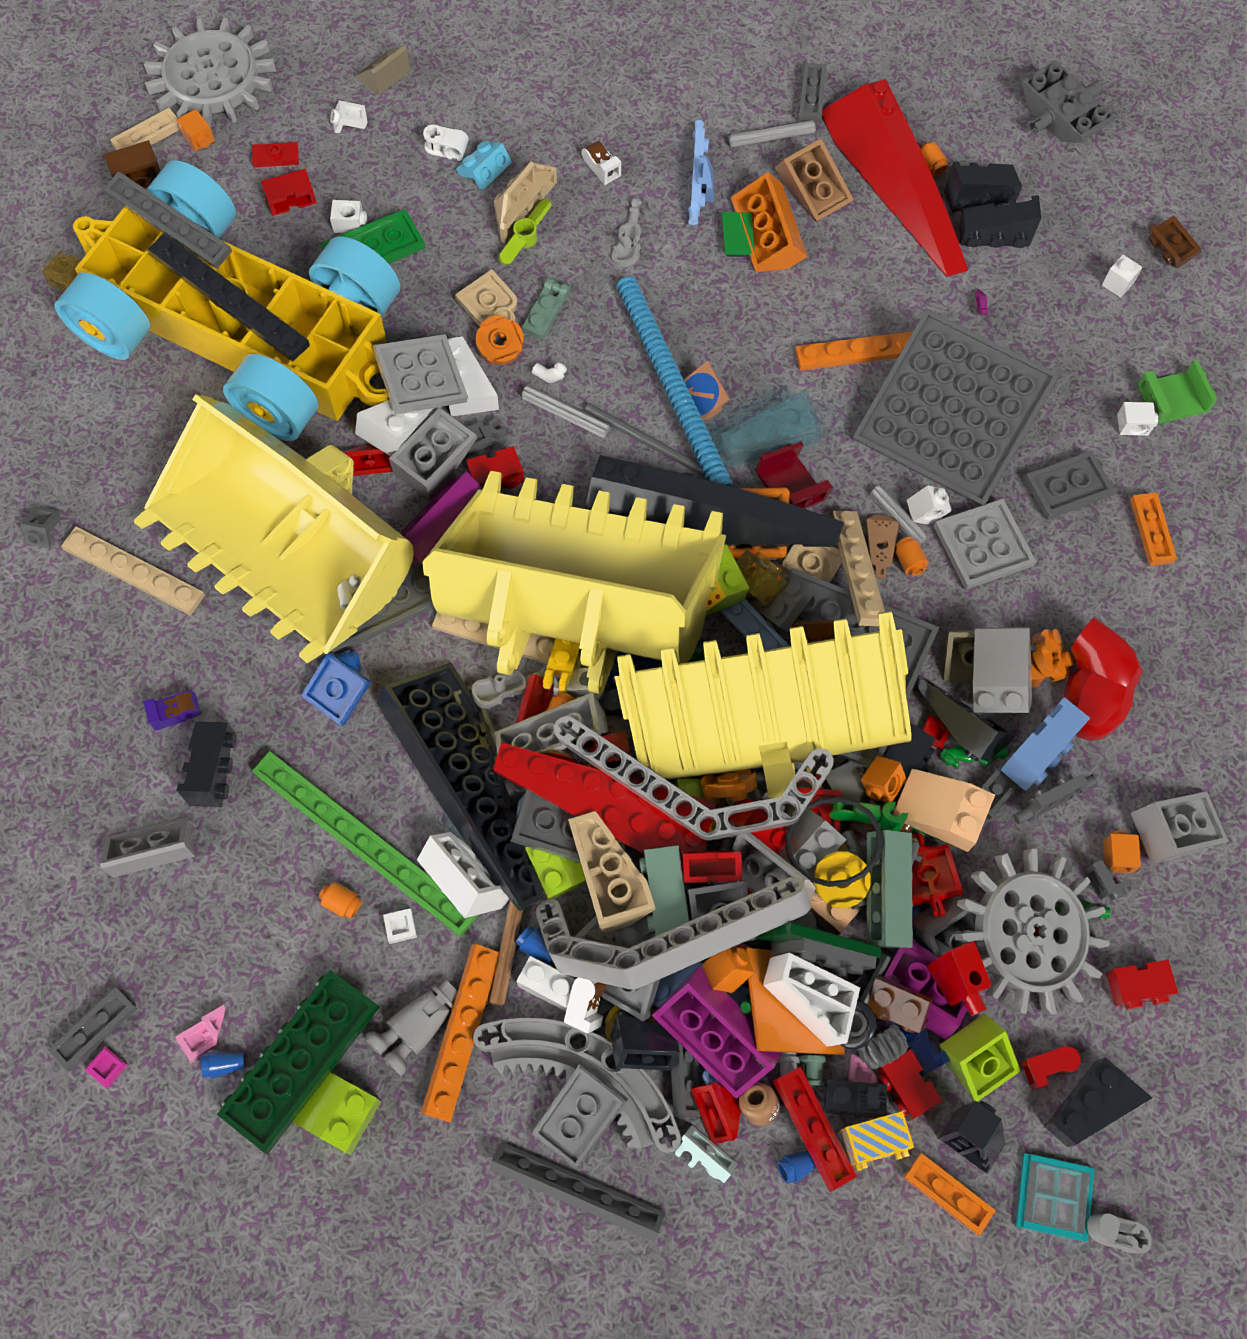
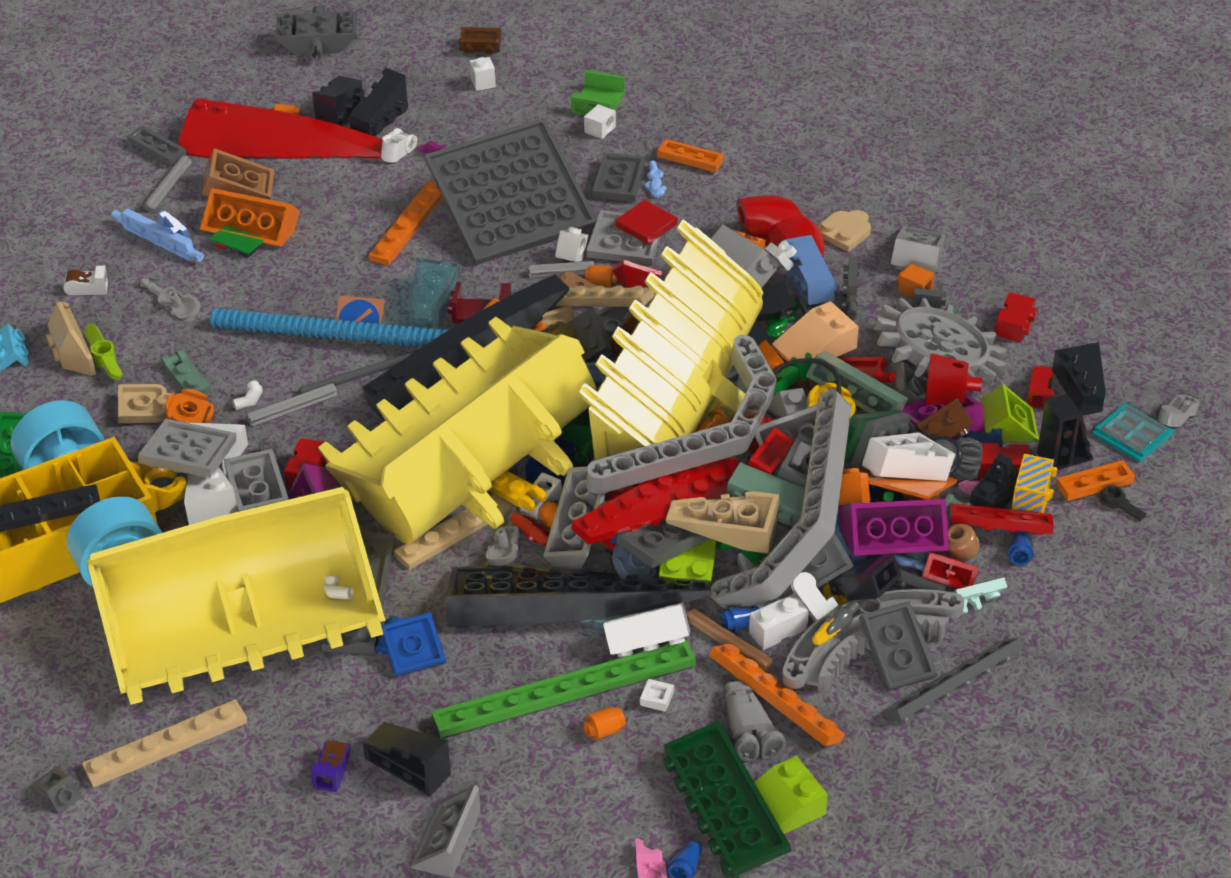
camera: 55 degrees left, 25 degrees down
none -> white piece [381,128,417,162]
none -> red slope [612,260,662,288]
none -> red tile [615,200,678,245]
none -> light blue animal [644,161,667,199]
none -> white tile [765,240,797,271]
none -> dark grey piece [812,601,860,645]
none -> tan plate [818,210,871,252]
none -> pearl dark grey plate [1099,485,1146,521]

